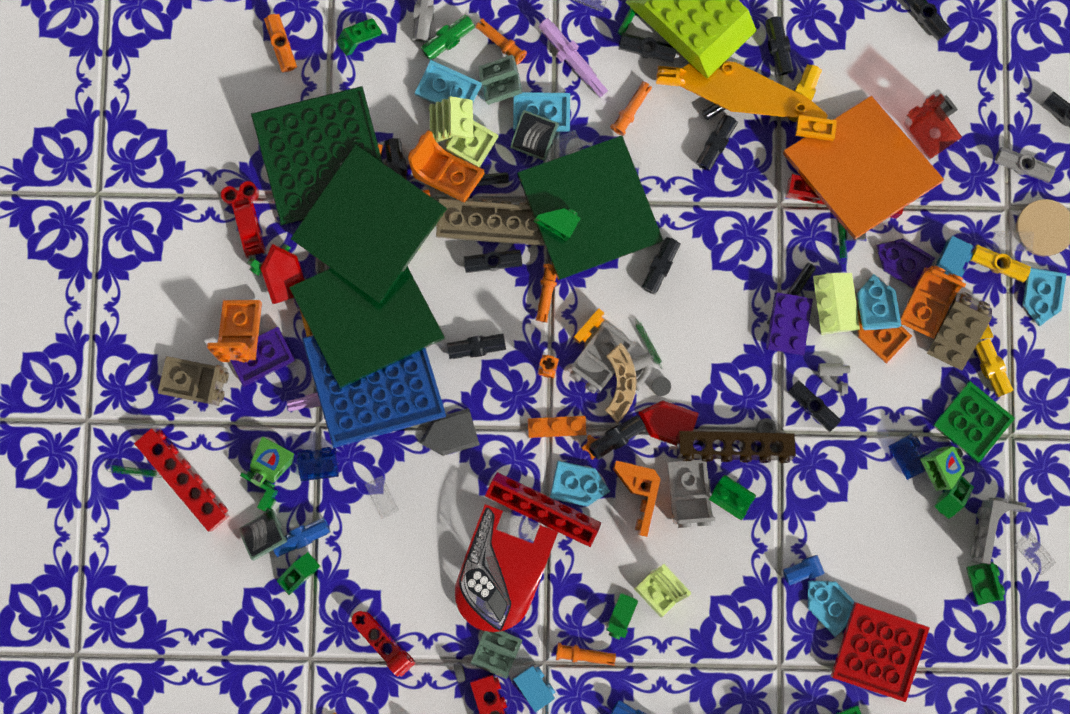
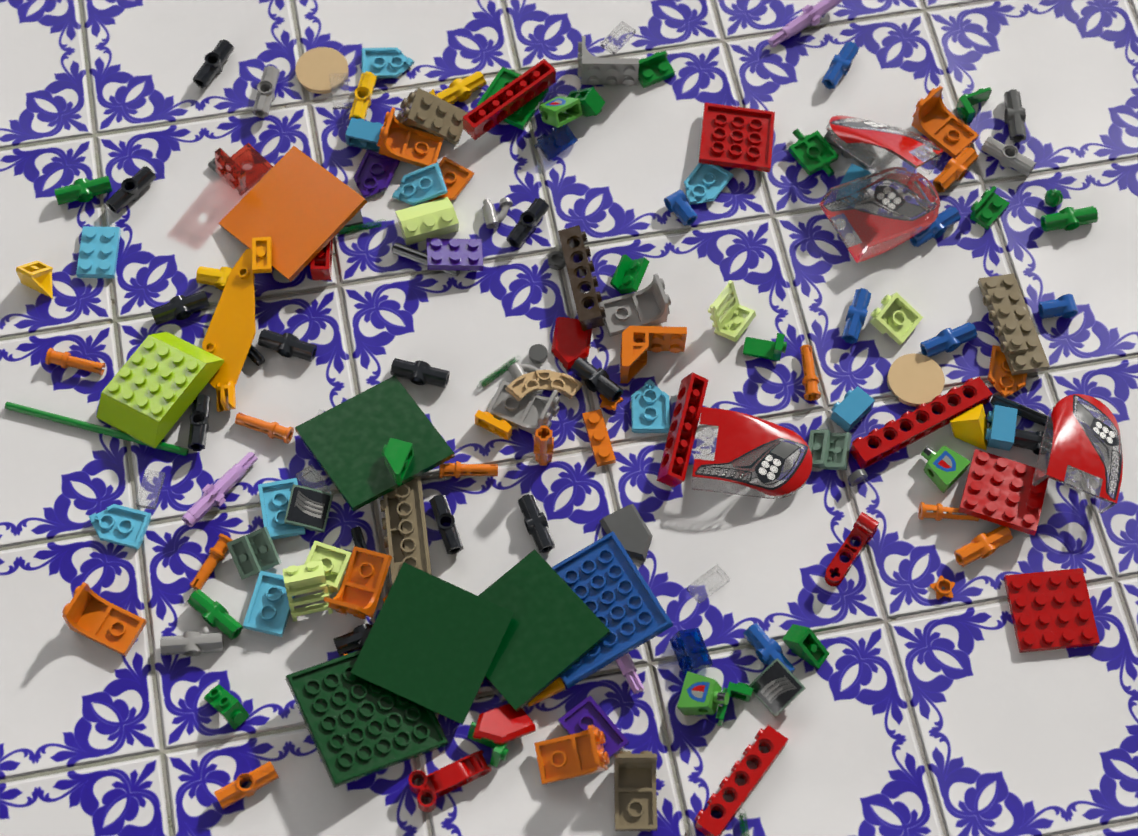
camera: 105 degrees left, 20 degrees down
none -> red brick [463,59,556,140]

